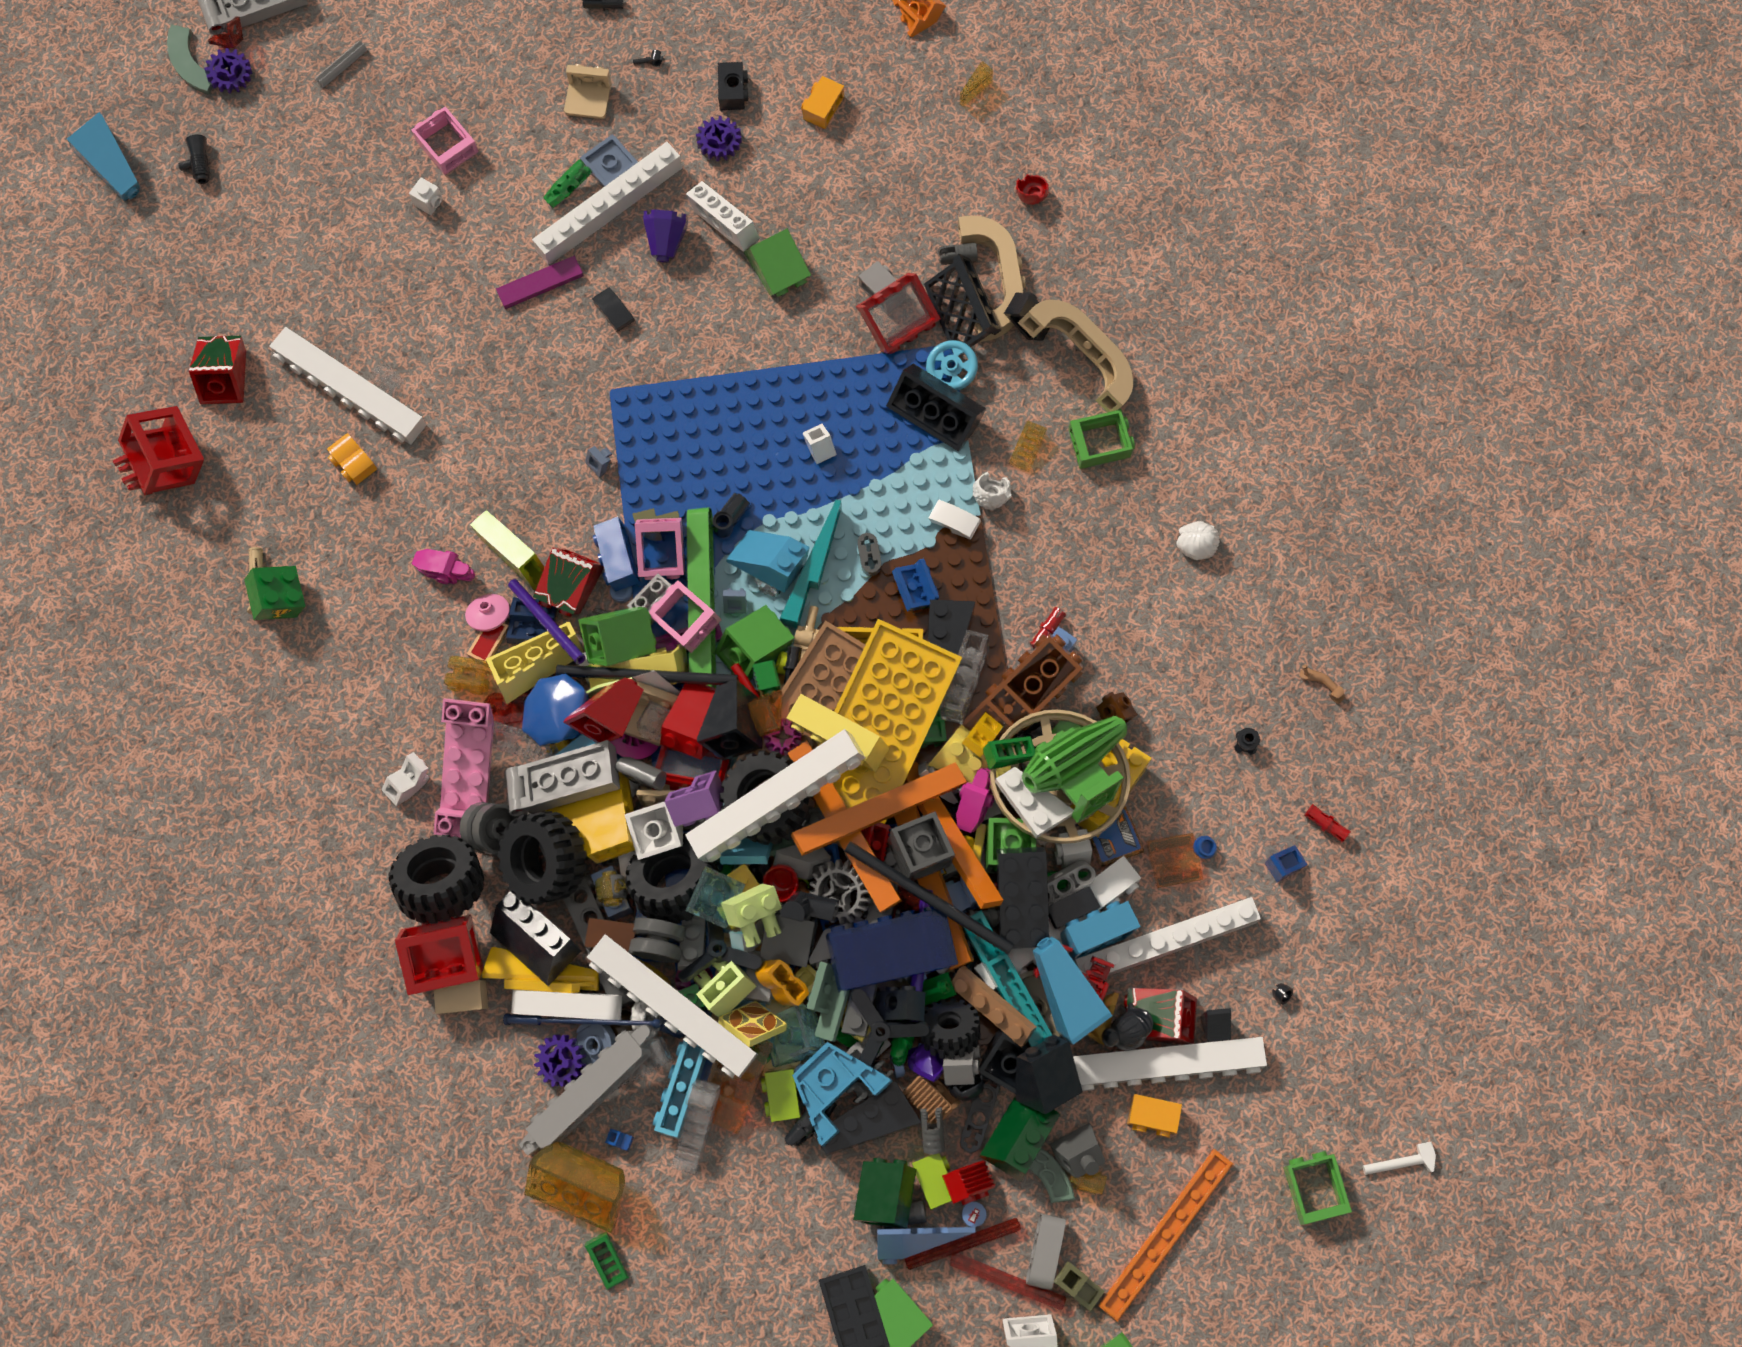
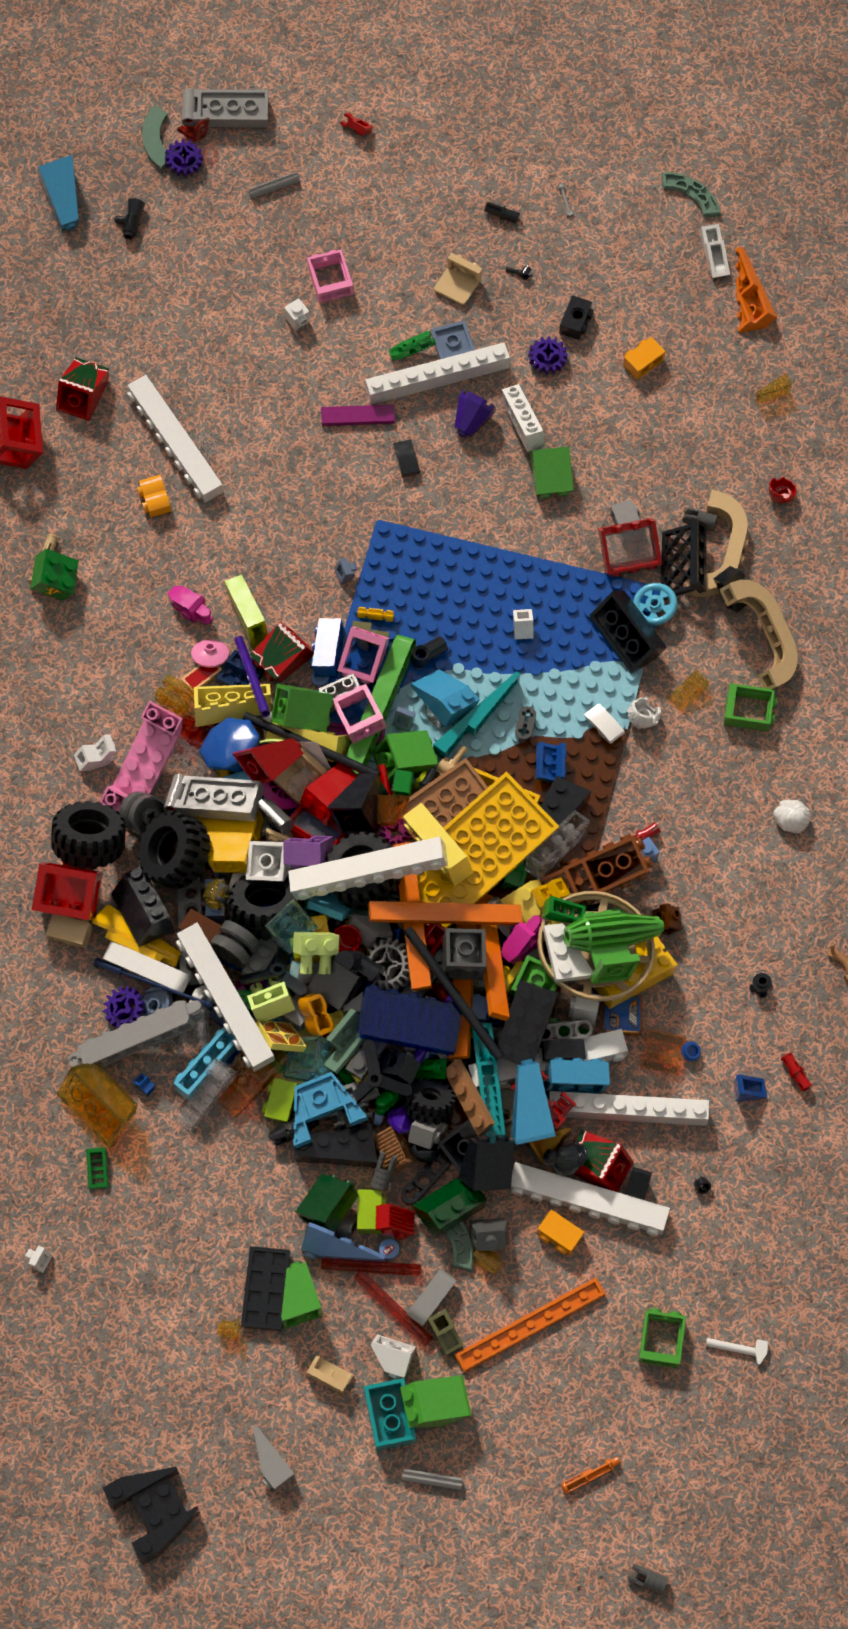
camera: 20 degrees right, 5 degrees down
none -> yellow axle [357,607,394,622]

